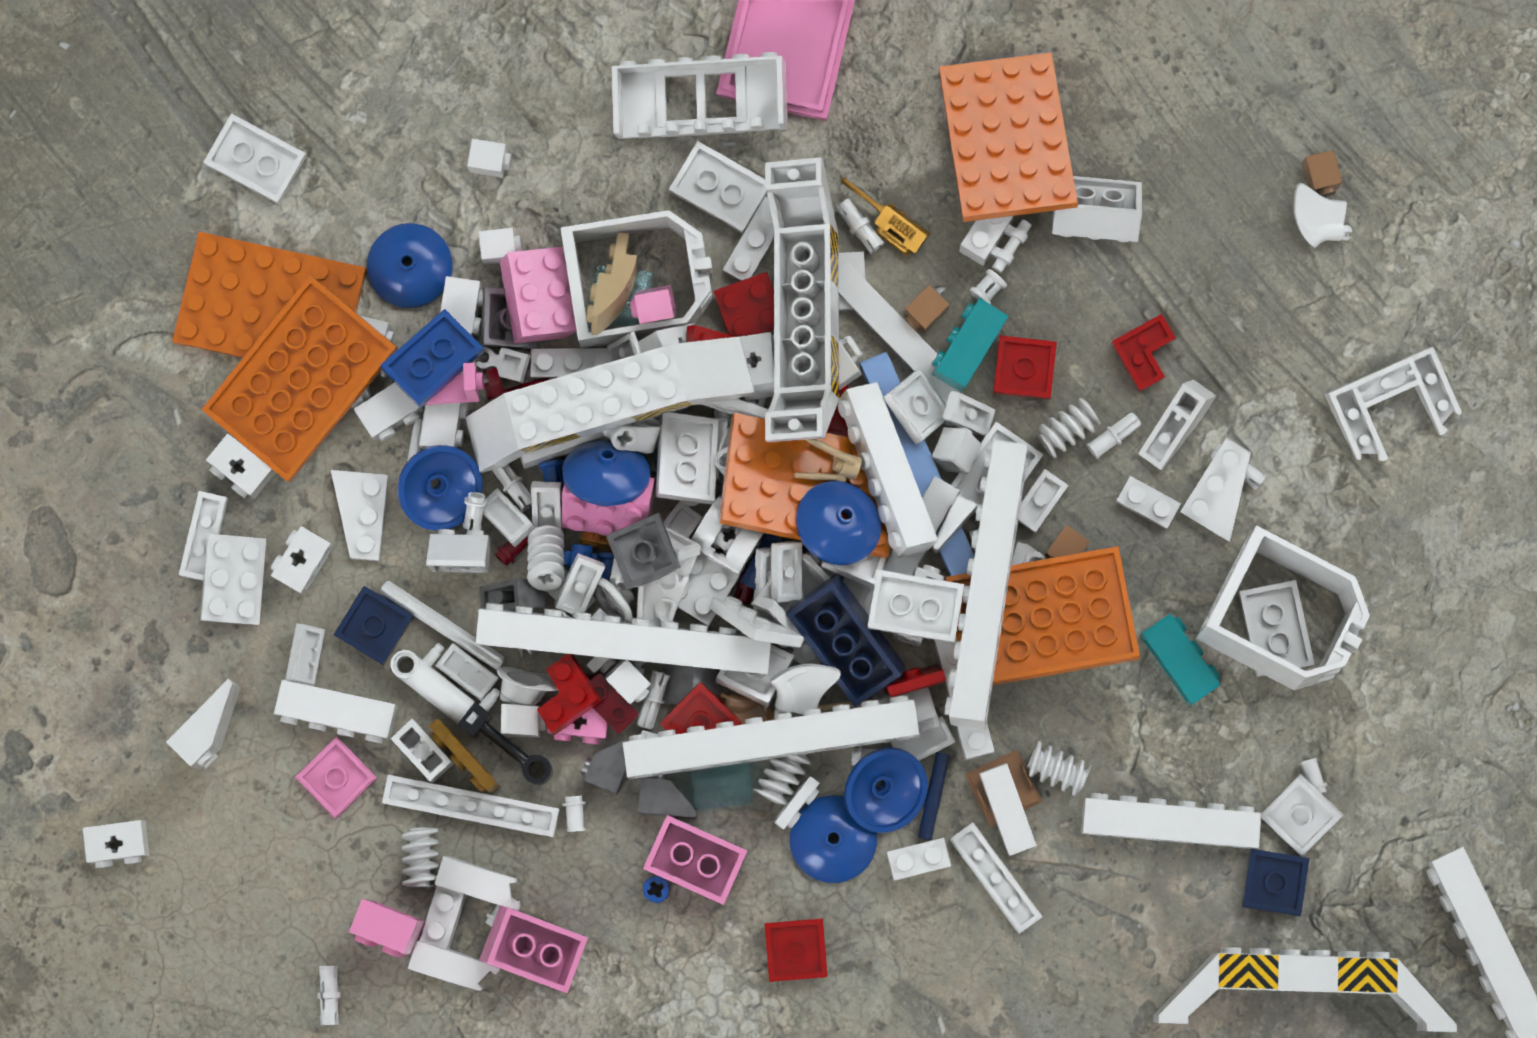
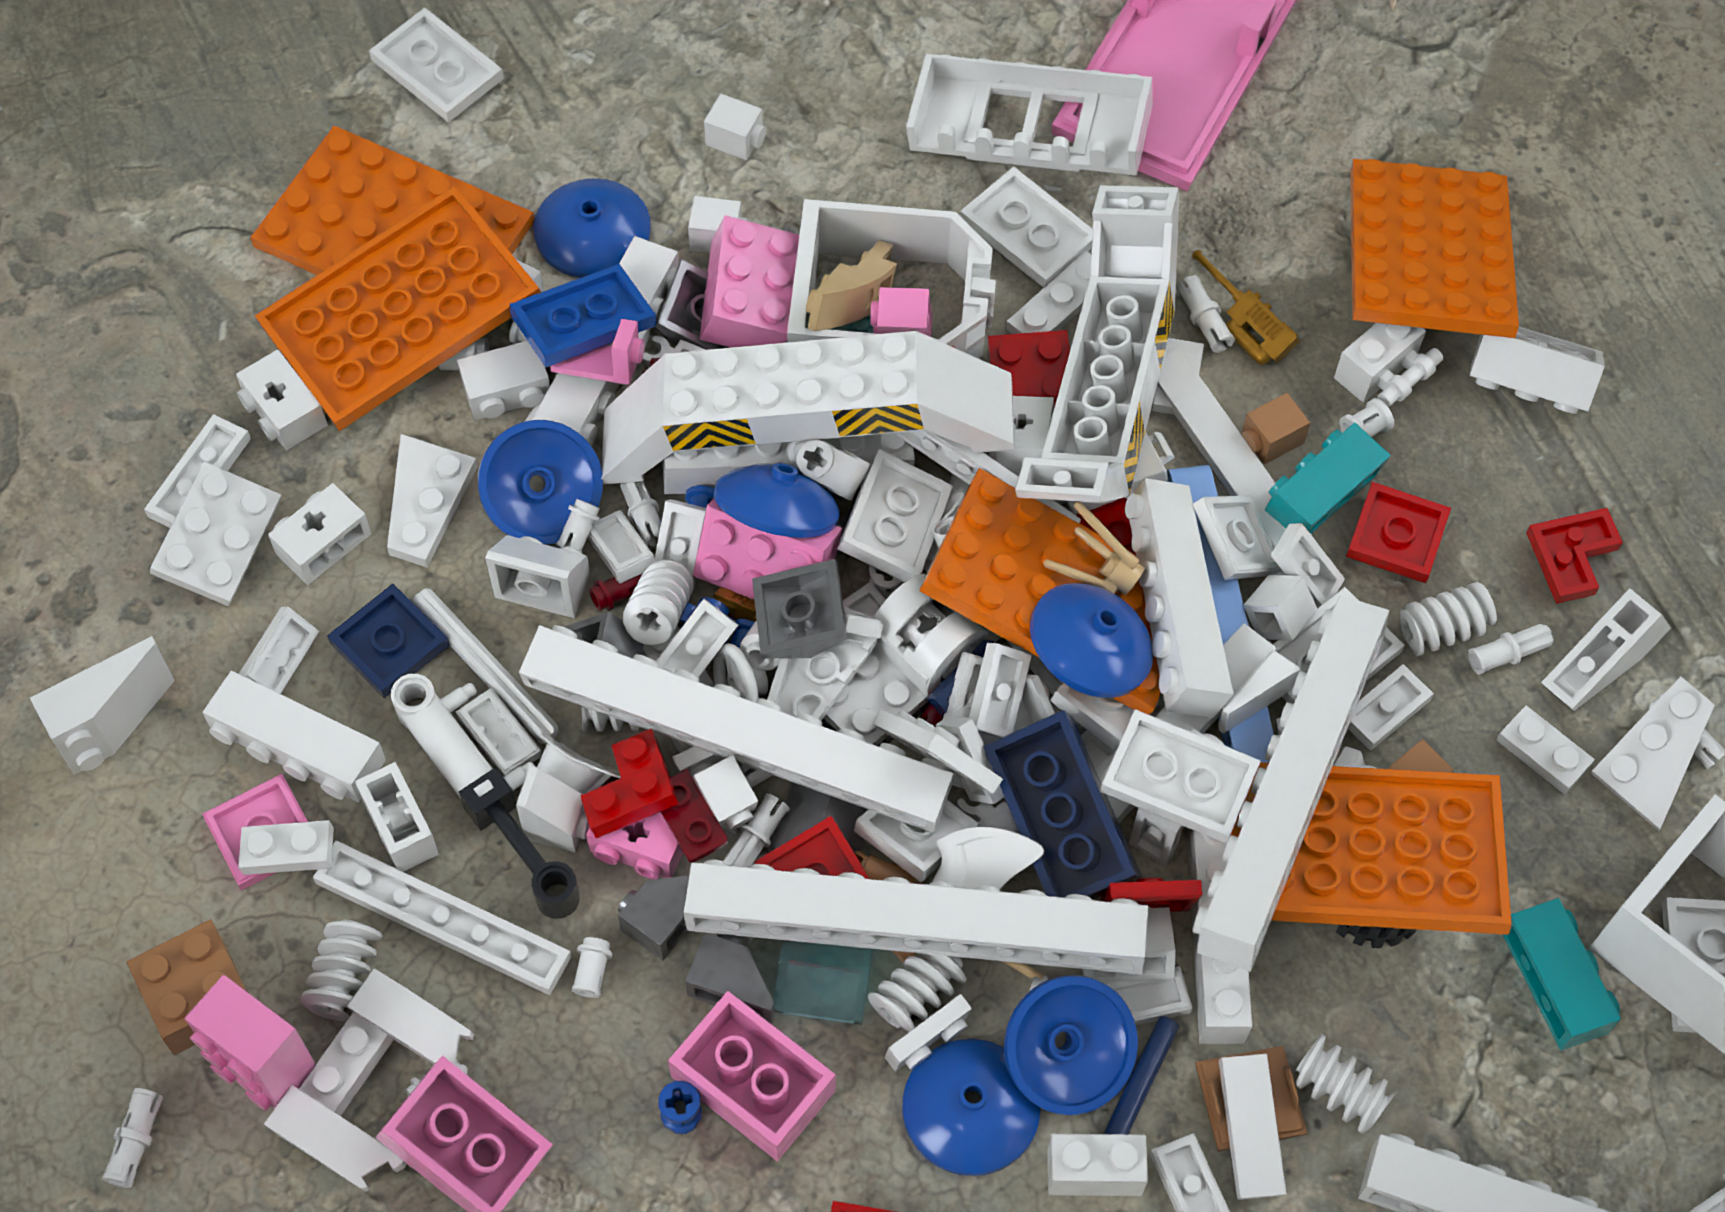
camera: 10 degrees right, 20 degrees down
pearl gold plate [429,718,501,794] -> none
none -> medium nougat brick [126,919,249,1056]
none -> white plate [238,820,334,875]

